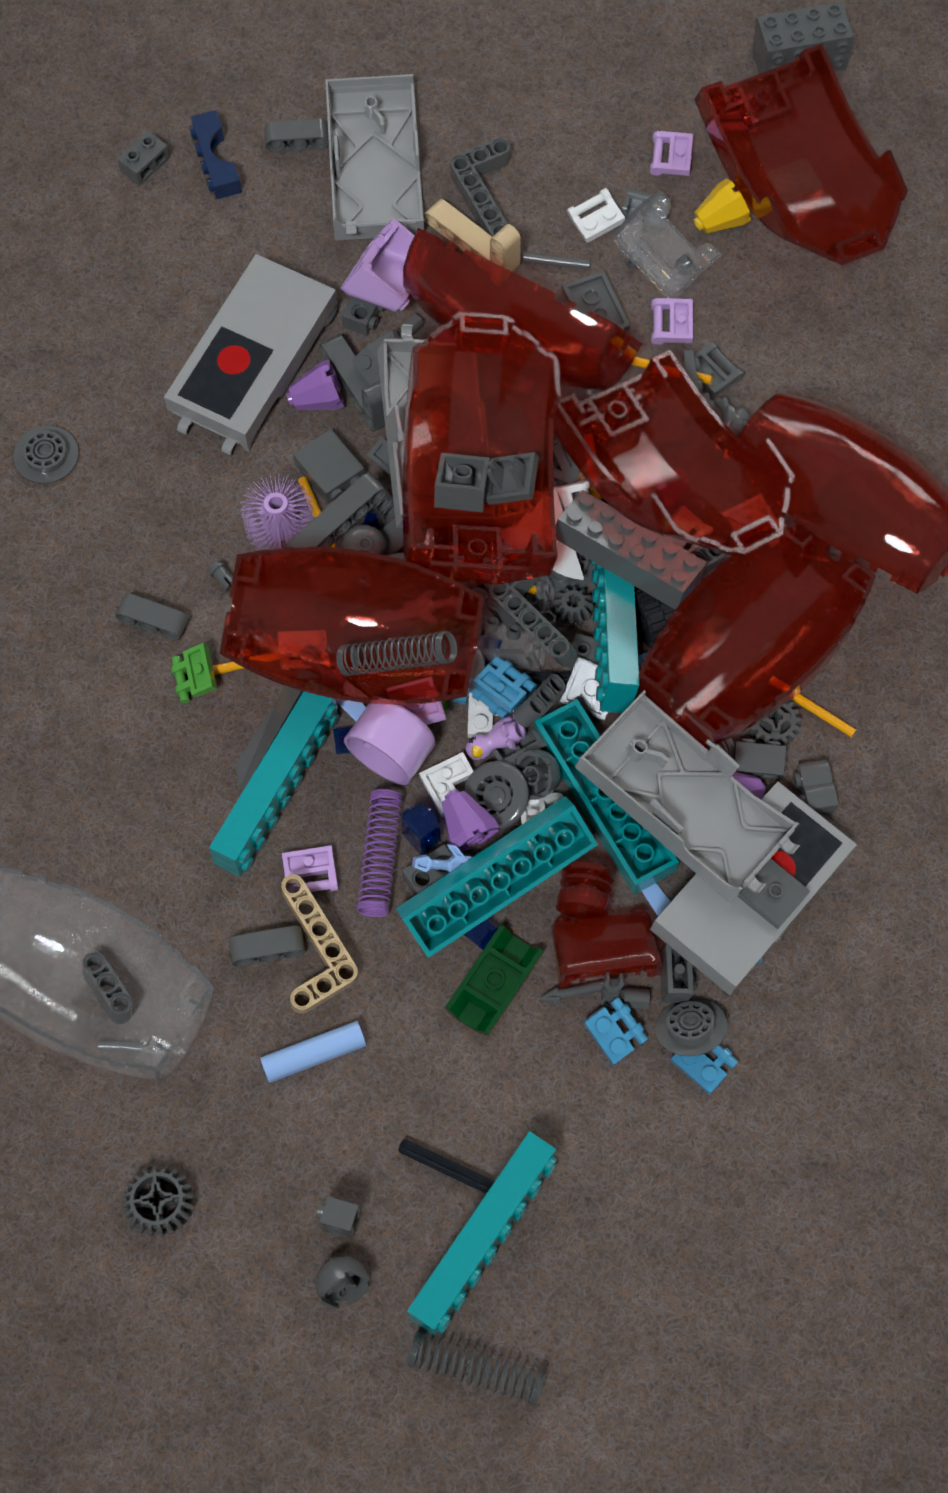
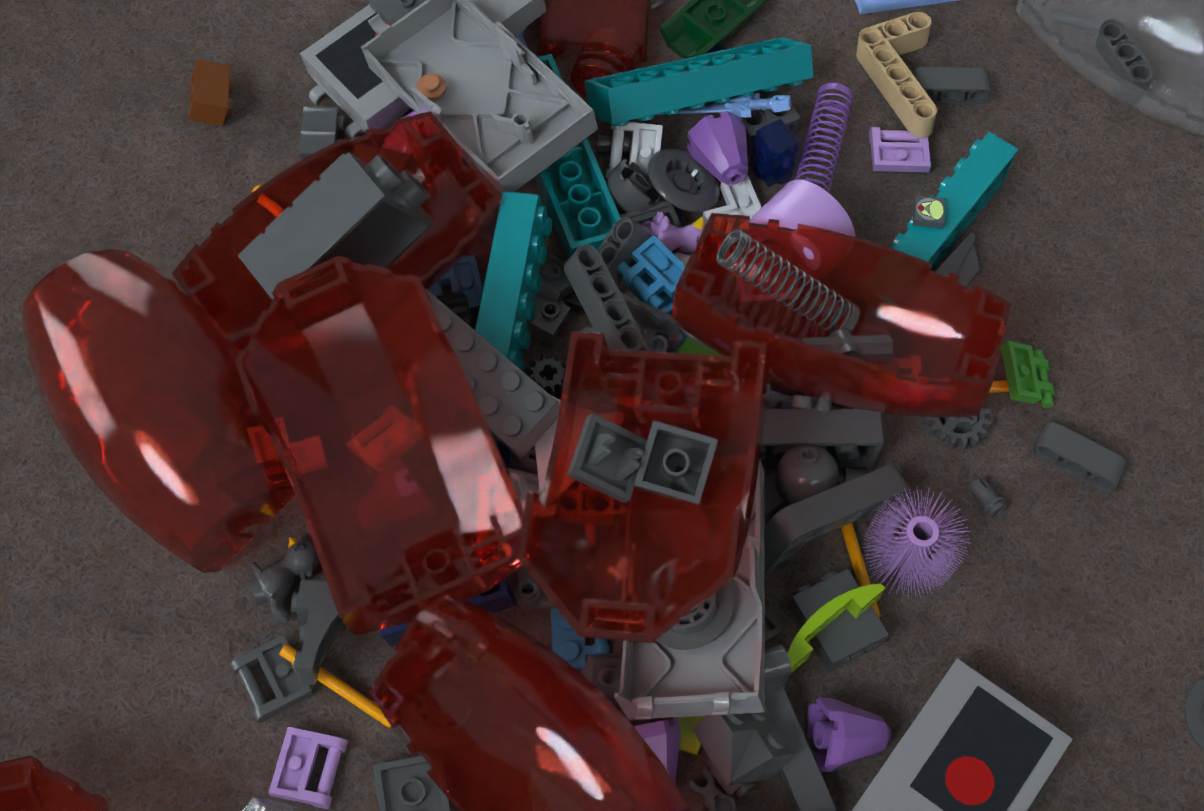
camera: 175 degrees left, 5 degrees down
none -> dark orange brick [188,59,234,126]
none -> dark grey brick [238,152,435,321]
none -> nougat plate [417,73,446,102]
none -> lime slope [787,583,885,673]
none -> dark grey piece [796,329,893,370]
none -> tile [912,195,945,229]

